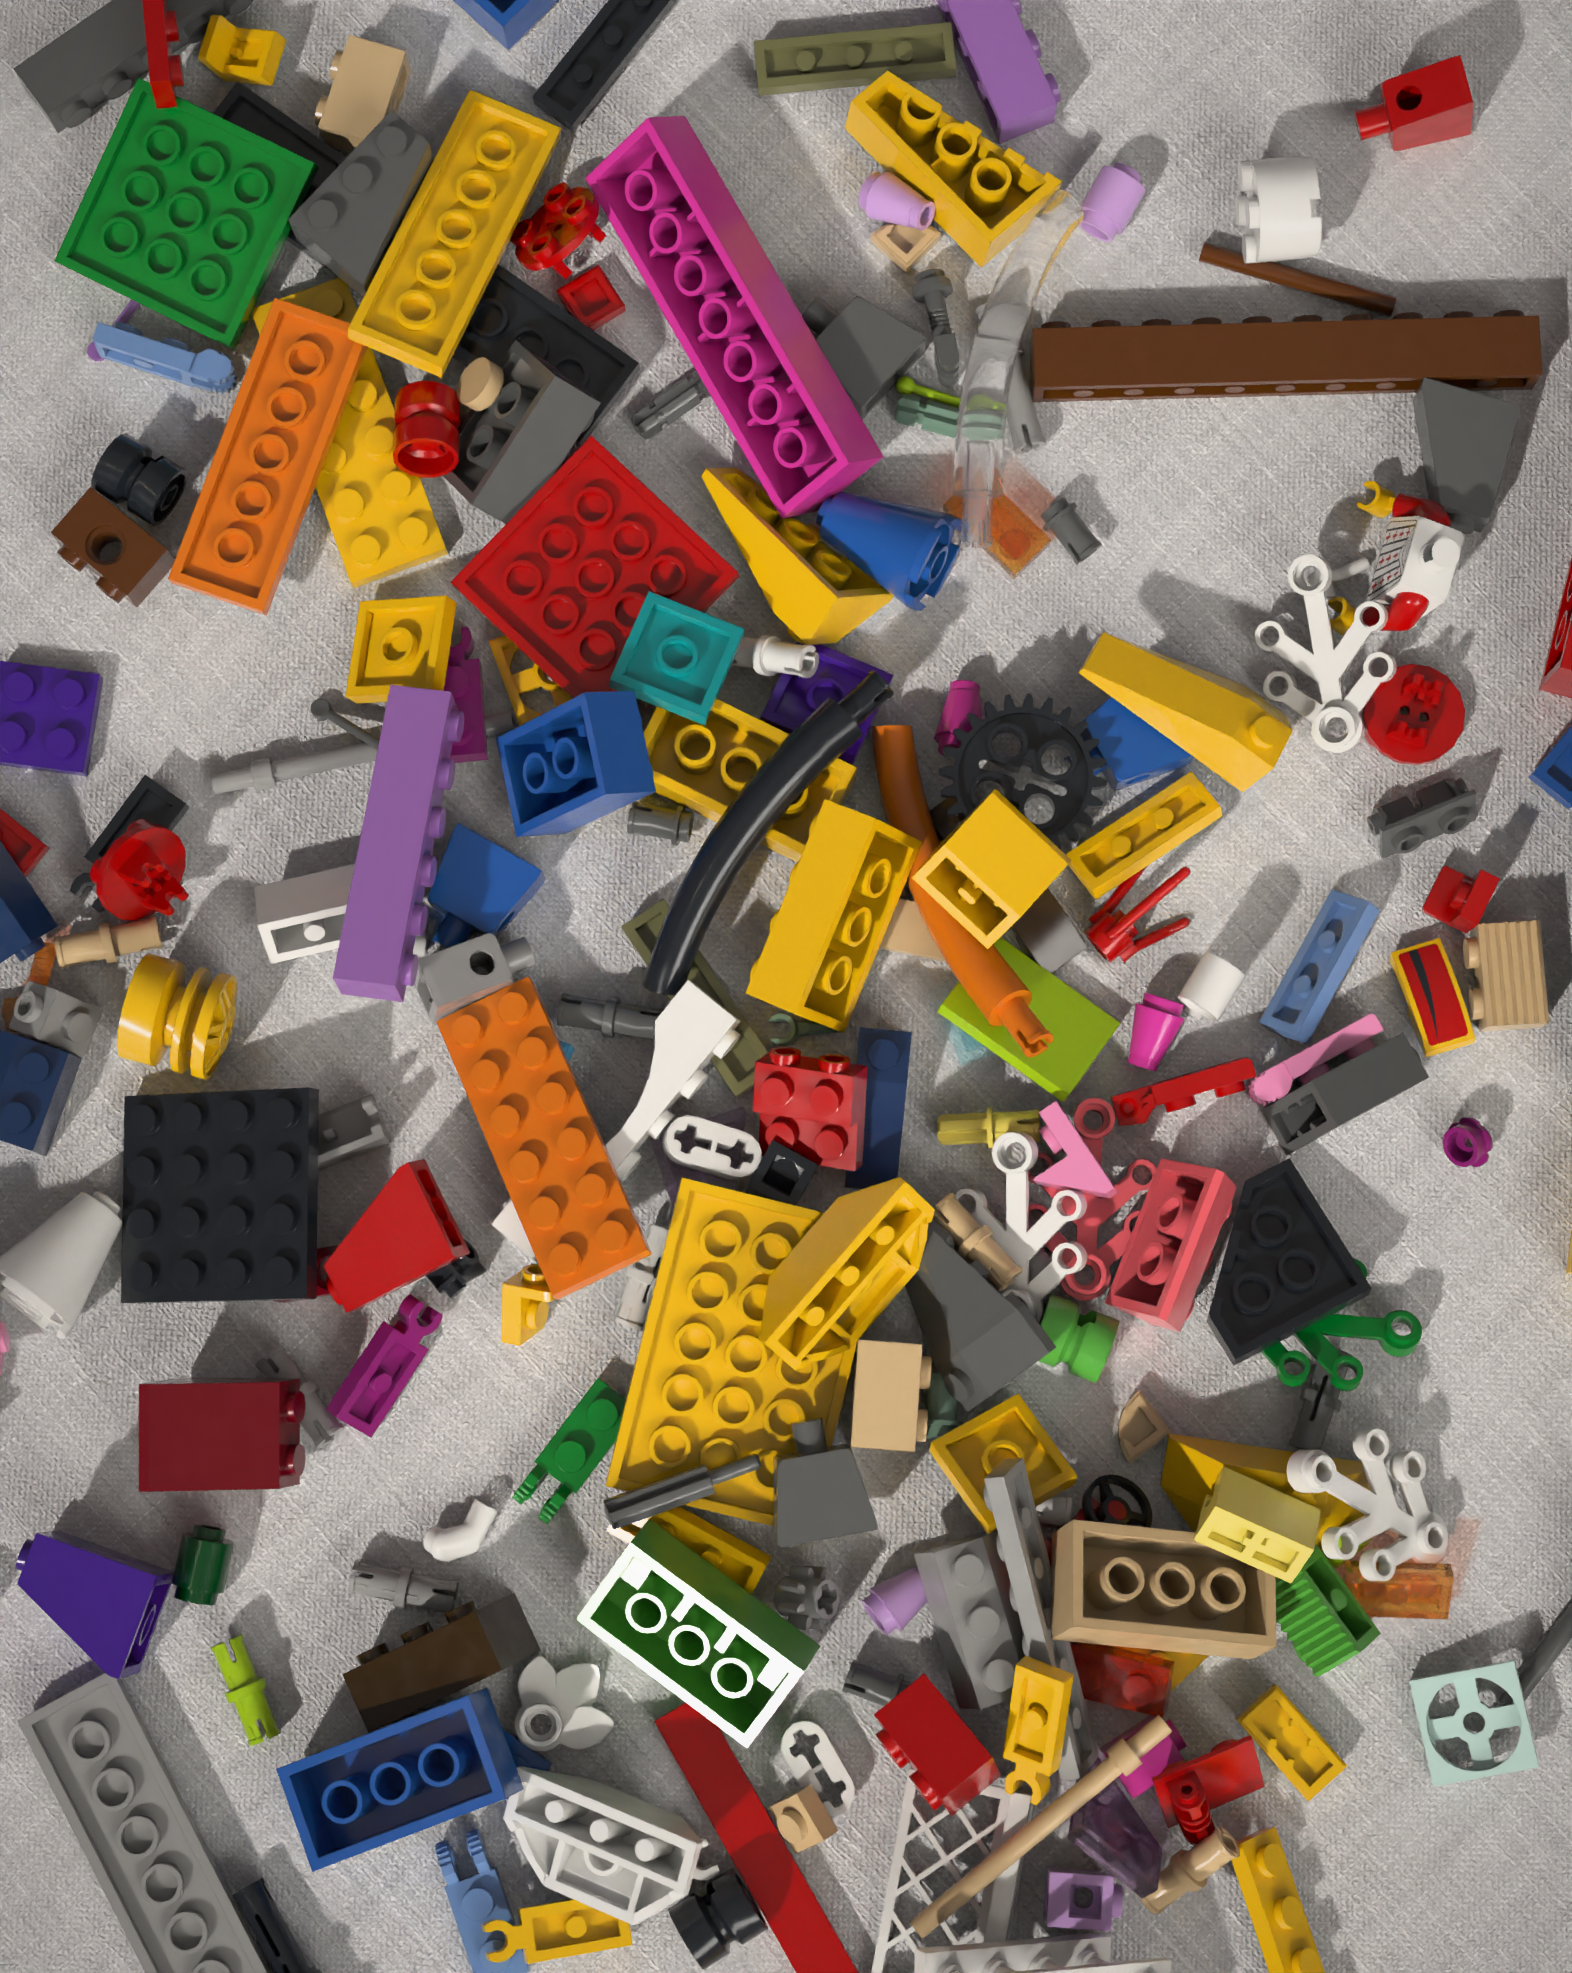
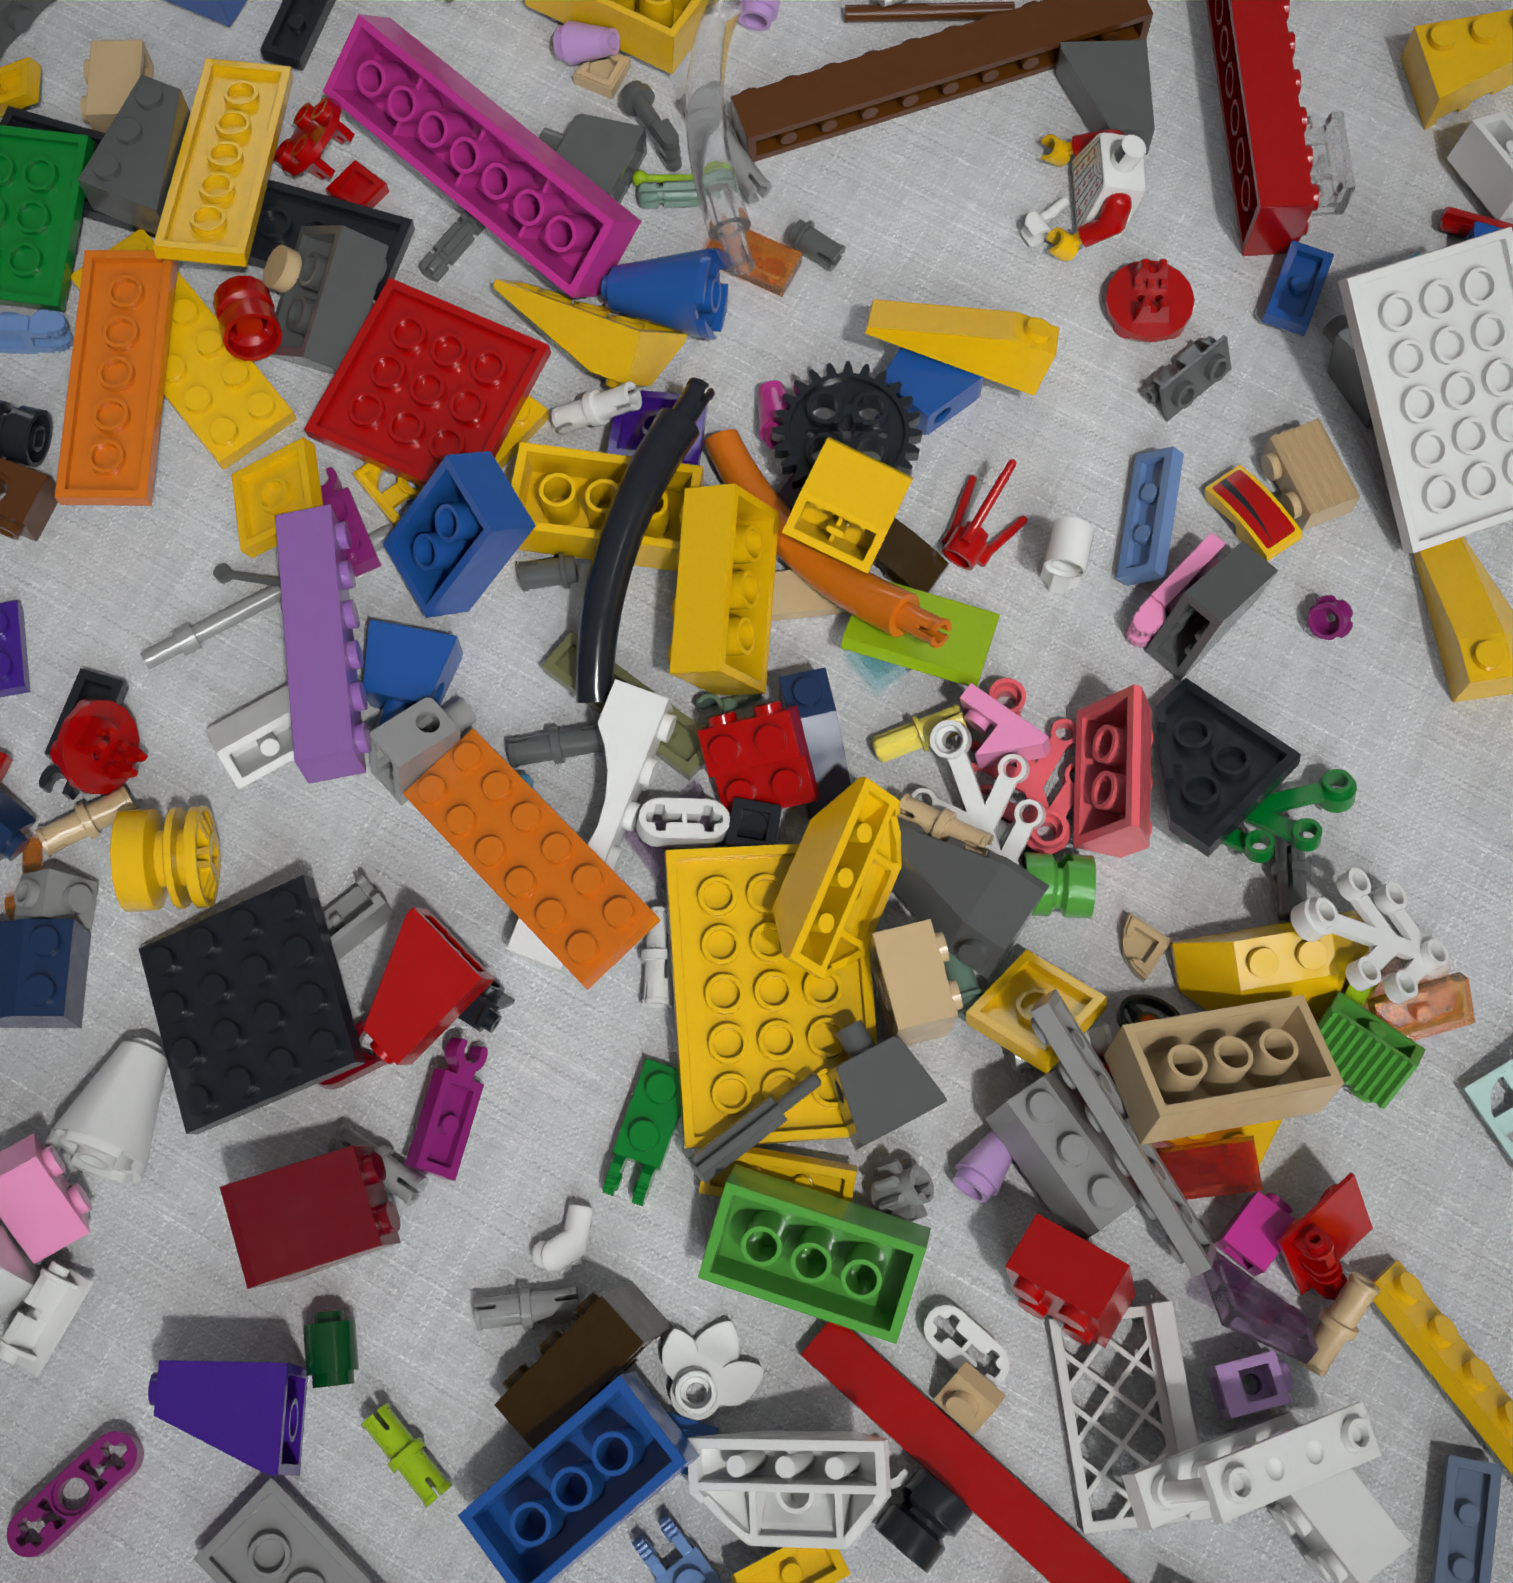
camera: 20 degrees left, 10 degrees down
yellow bracket [501,1264,555,1346] -> none
teal plate [609,591,745,725] -> none
dark grey pin [842,1660,912,1706] -> none
tan bar [909,1715,1173,1939] -> none
yellow plate [1002,1656,1074,1805] -> none
yellow plate [1065,771,1223,900] -> none
red hinge [1110,1057,1256,1126] -> none
dark pink cone [1127,992,1185,1072] -> none
light yellow hinge [1194,1466,1321,1583] -> none
yellow plate [1235,1684,1347,1802] -> none
white plant [1254,555,1397,753] -> none
red bracket [1422,866,1500,934] -> none

